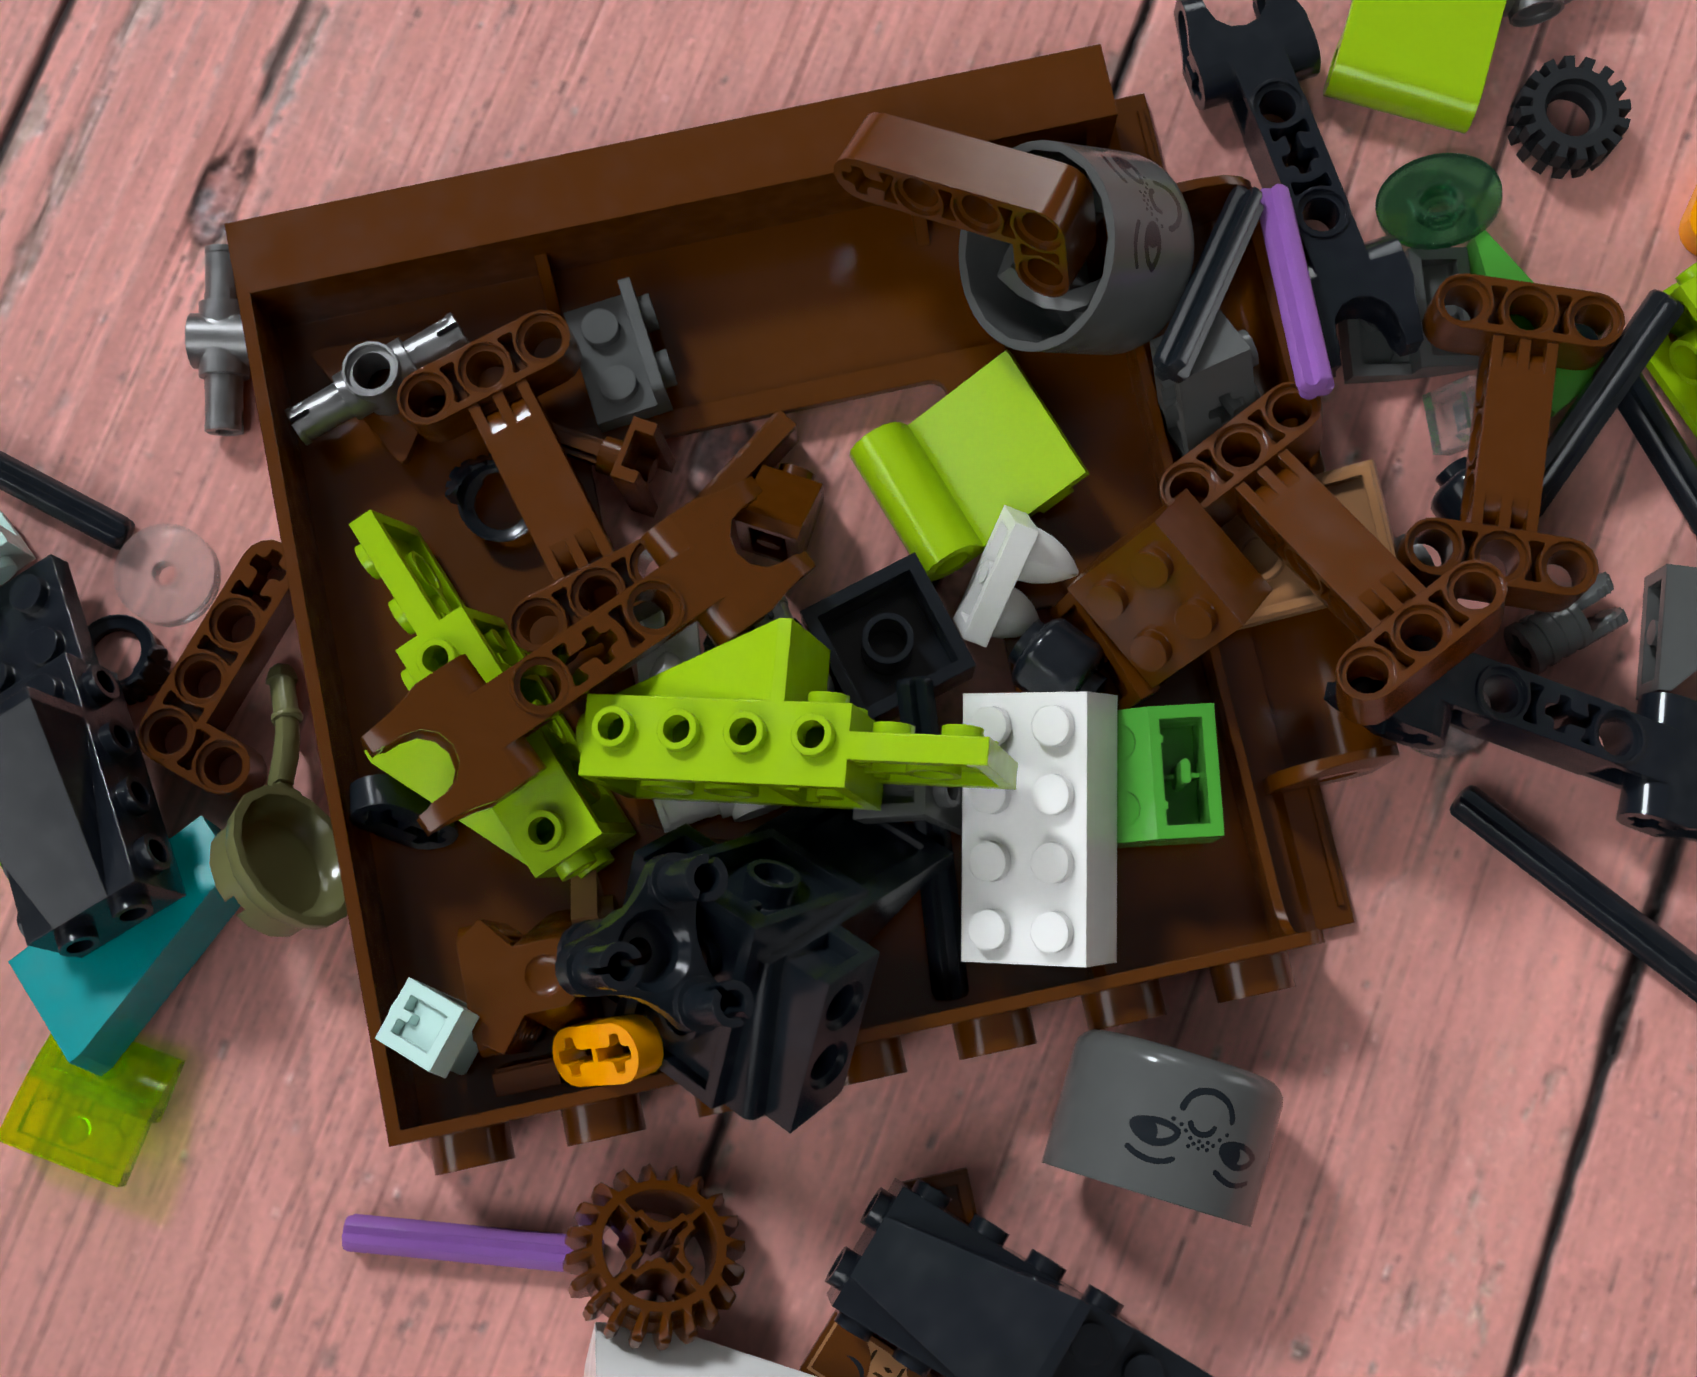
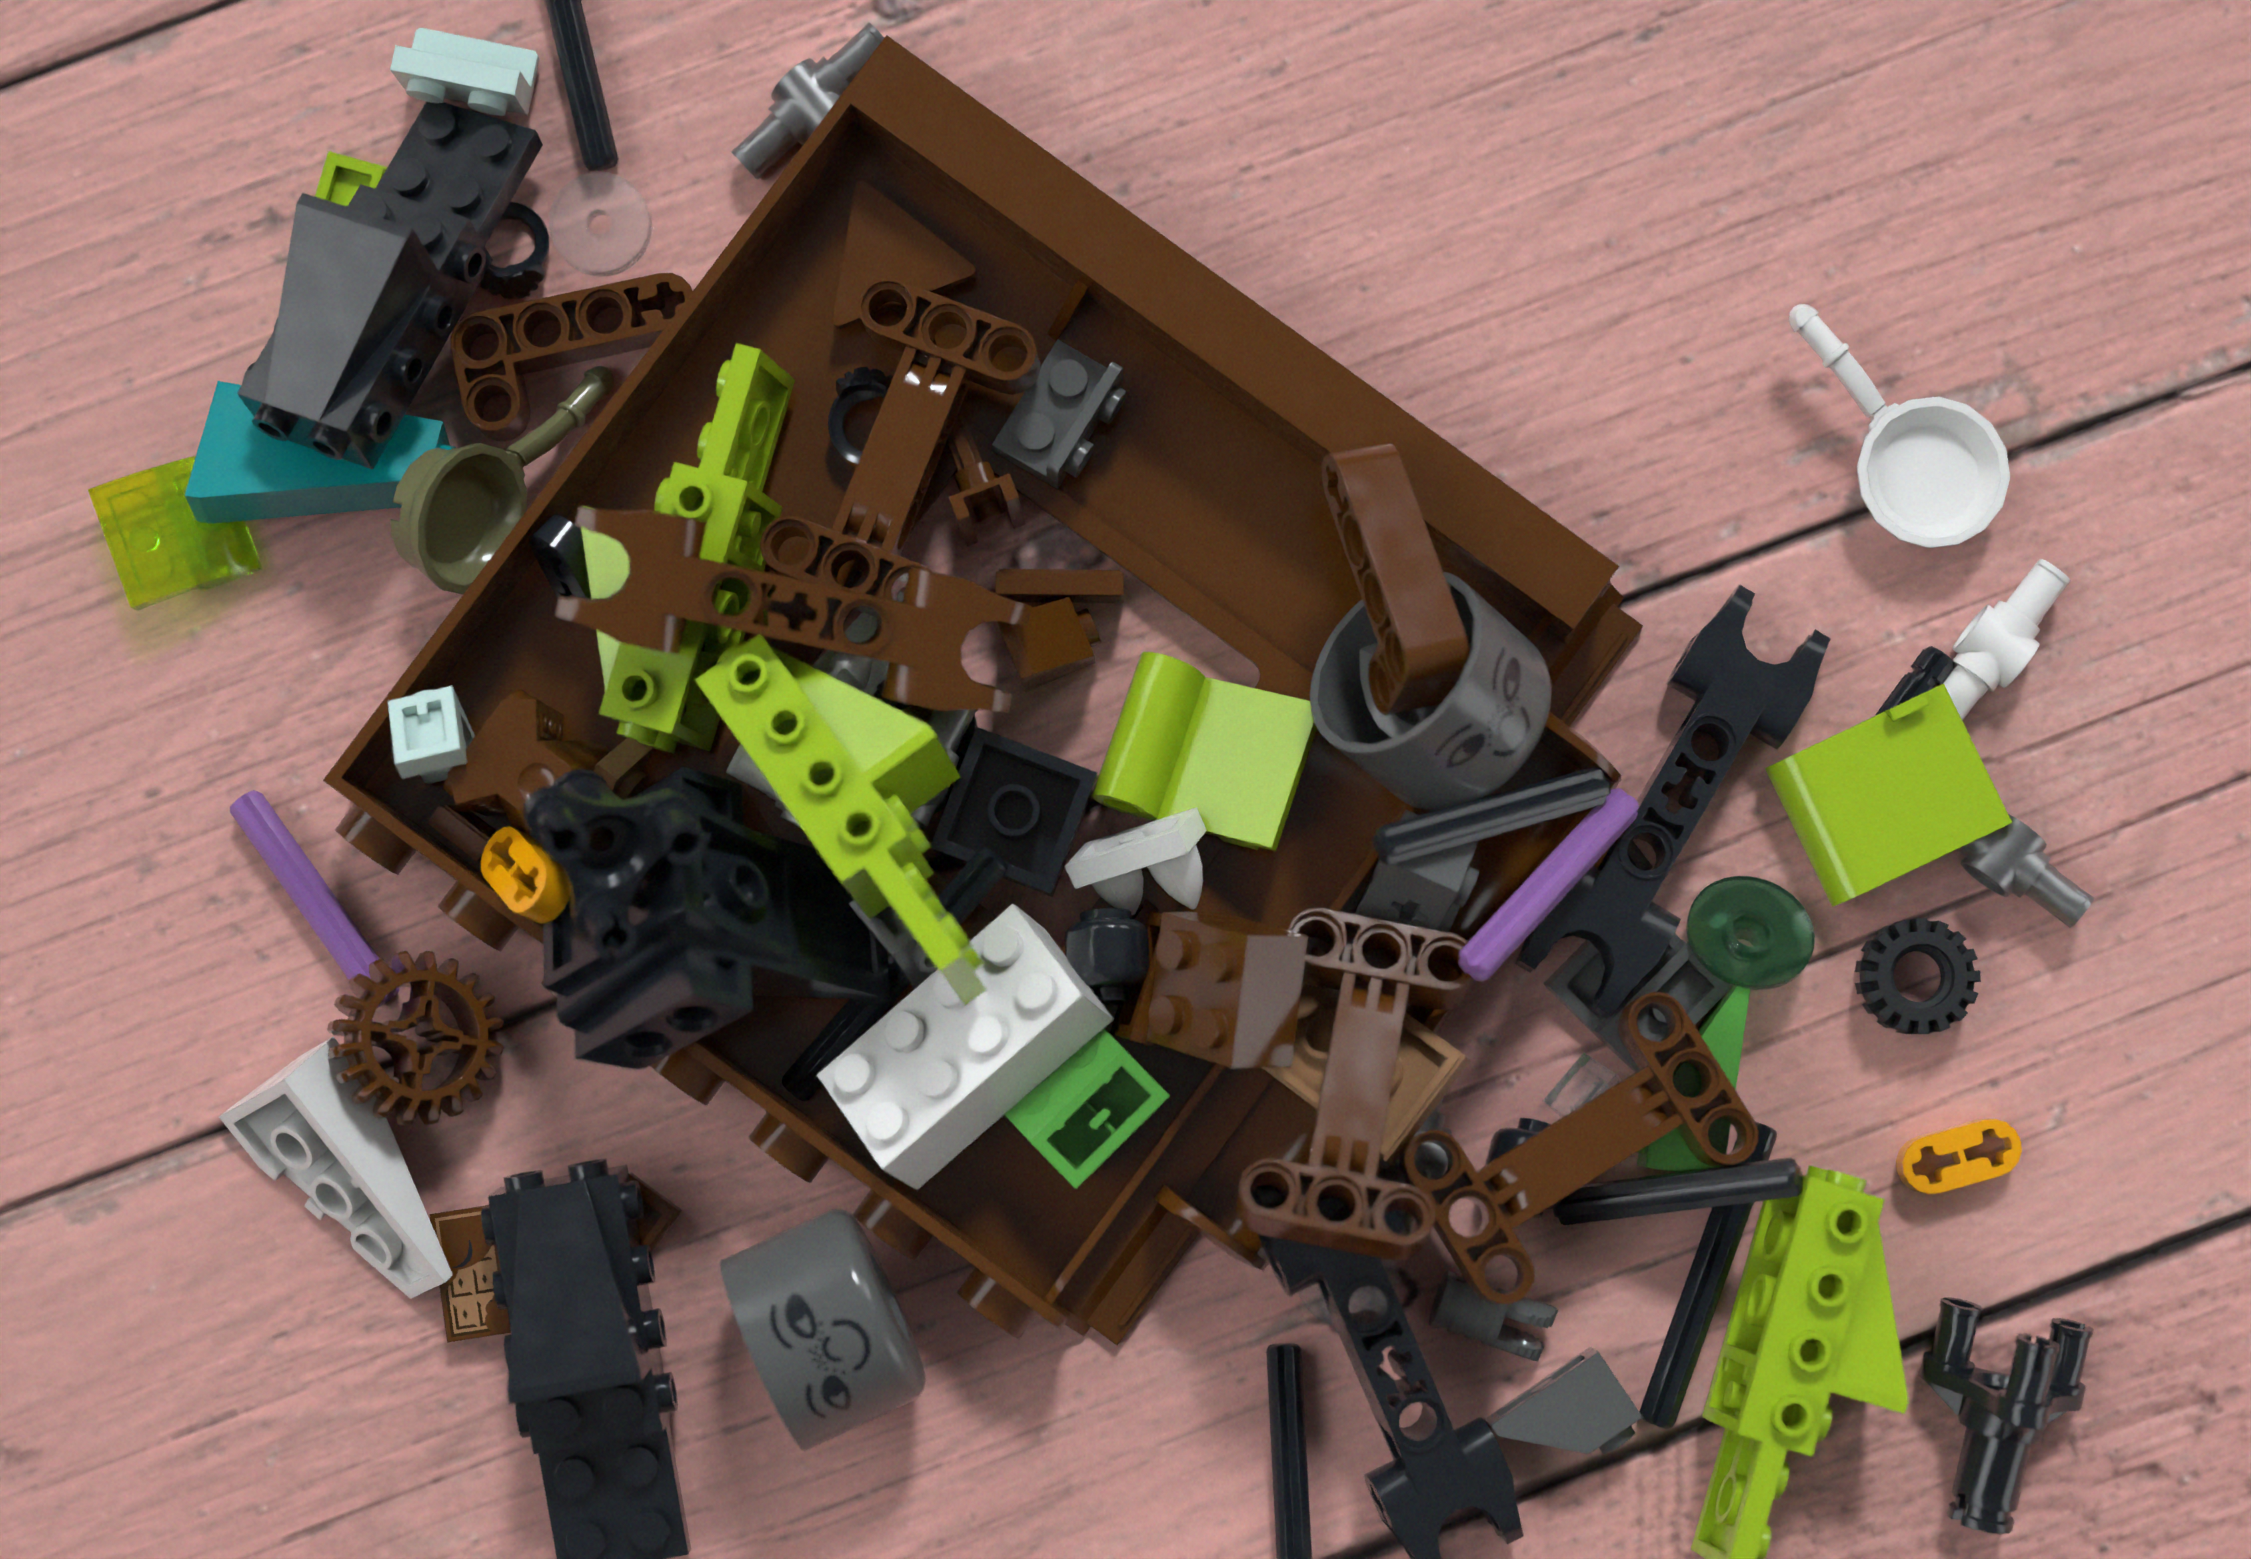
camera: 50 degrees right, 5 degrees up
flat silver pin [285,312,470,445] -> none

